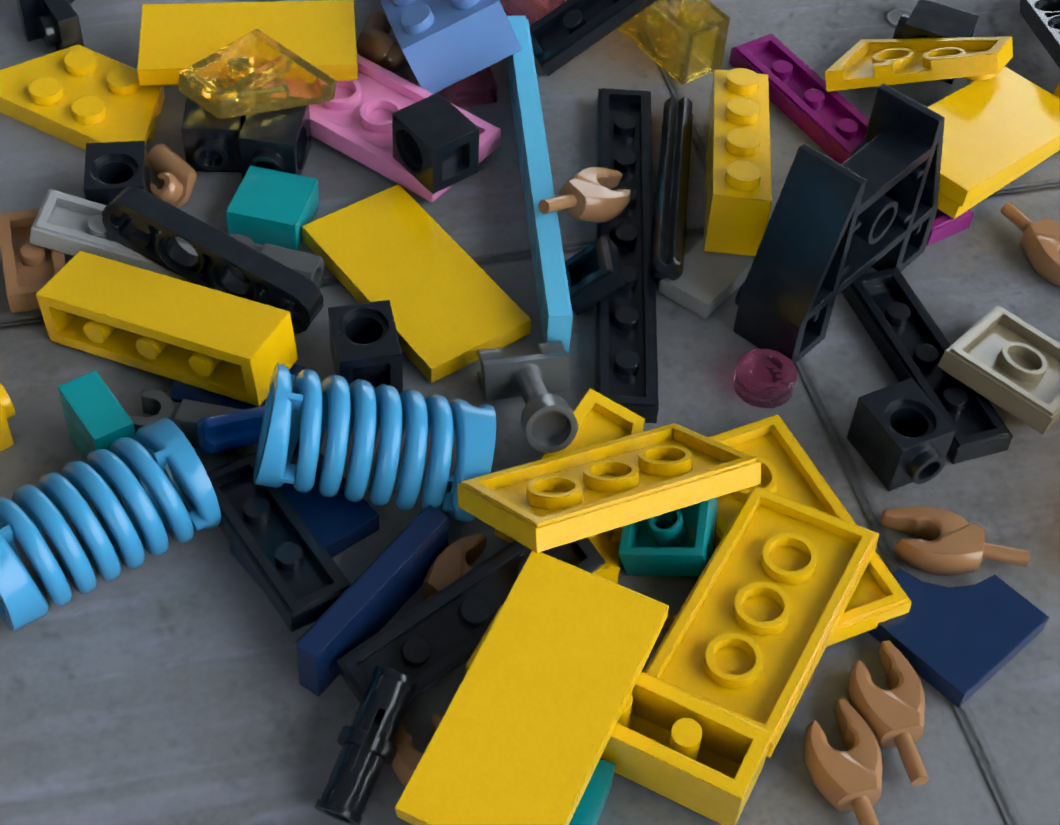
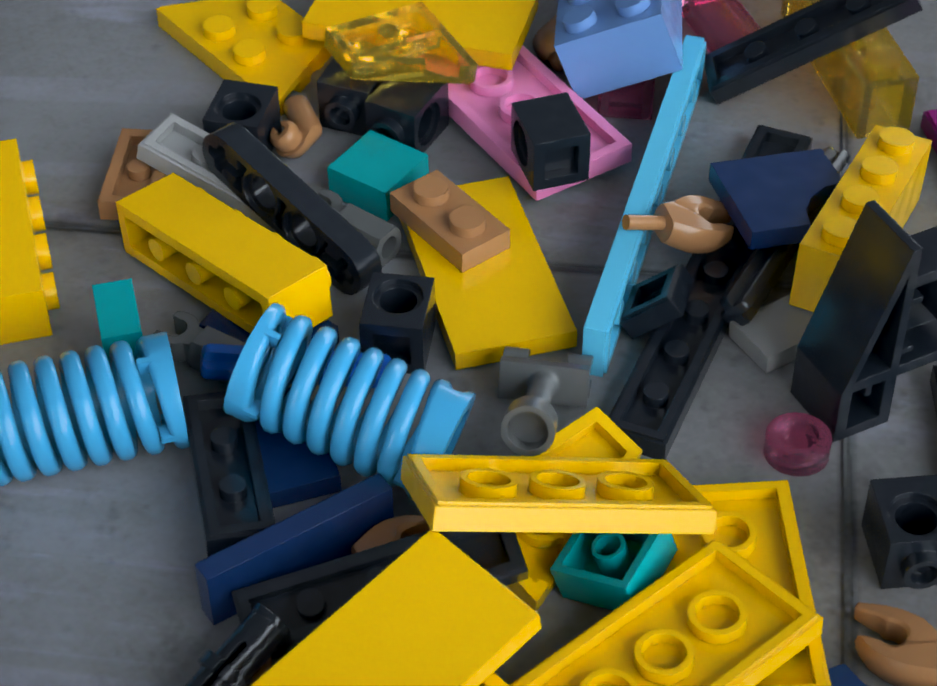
camera: 25 degrees right, 5 degrees down
none -> medium nougat plate [390,170,510,273]
none -> dark blue tile [708,148,842,250]

